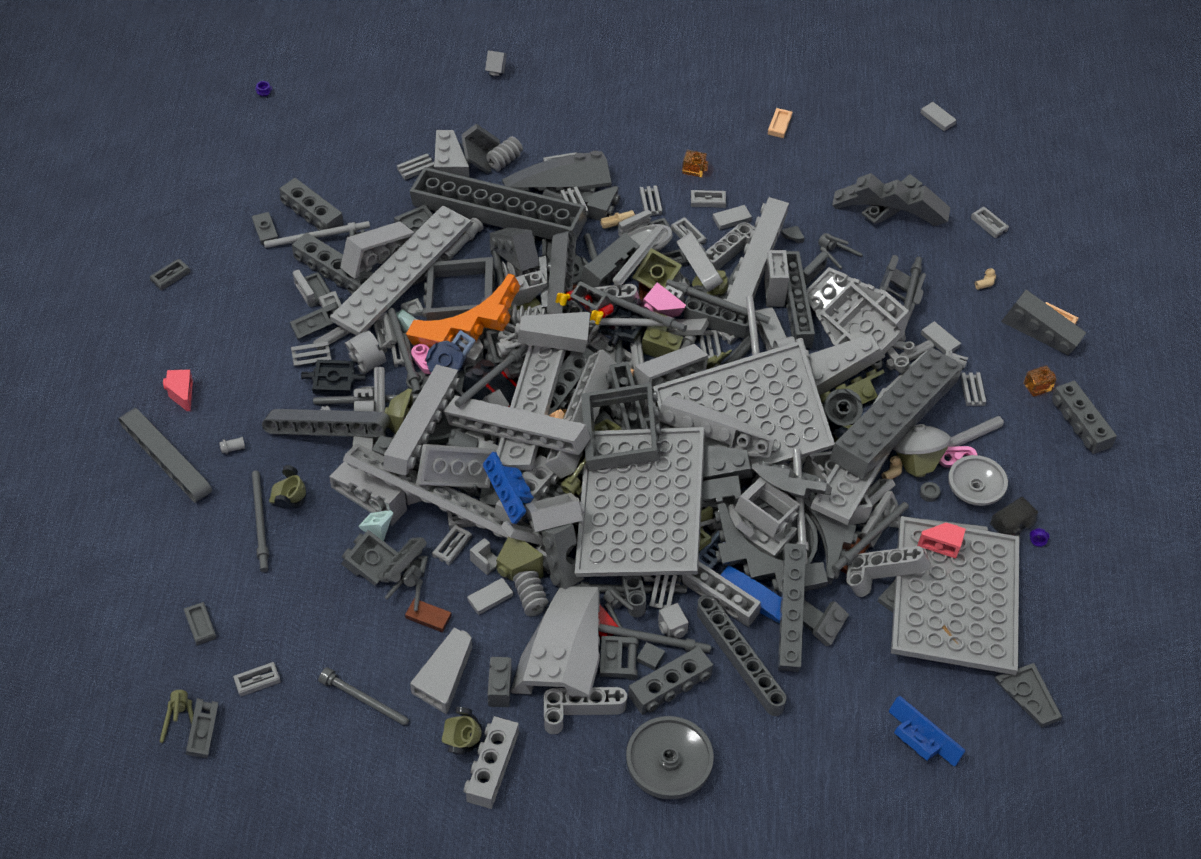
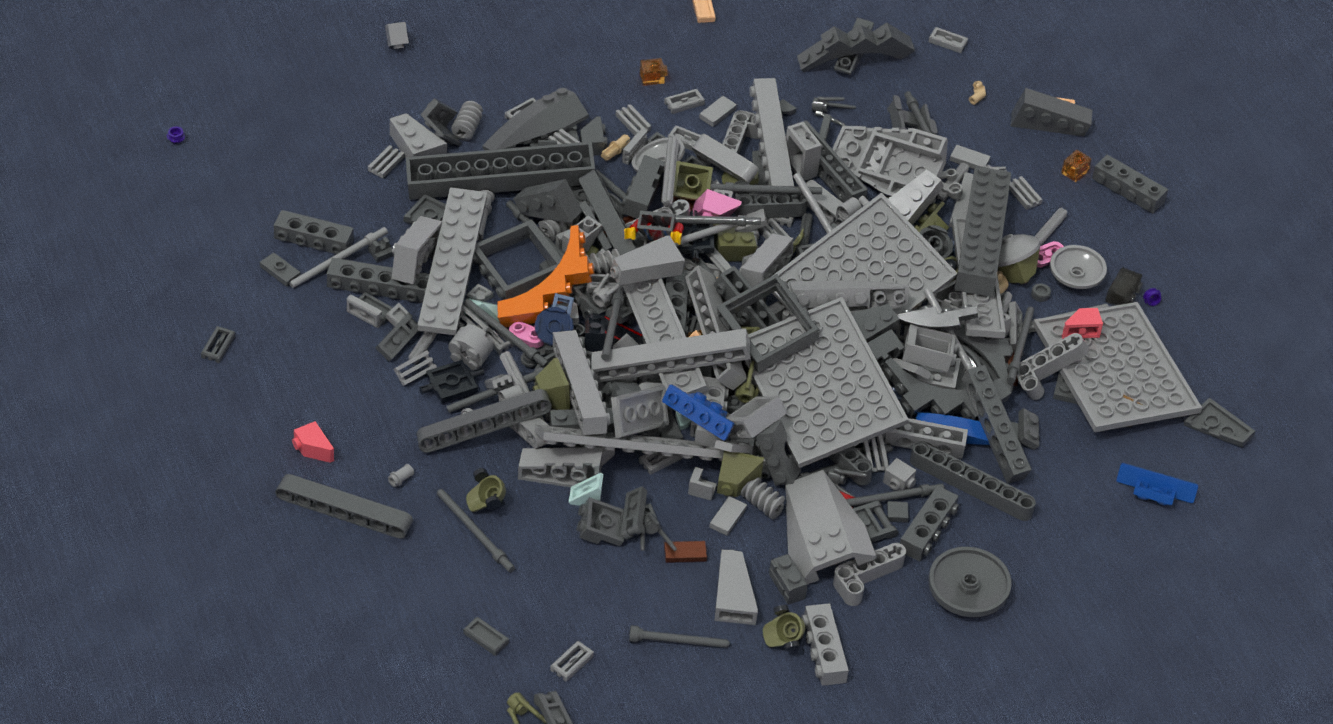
camera: 30 degrees left, 5 degrees down
light grey tile [432,525,472,566] -> none

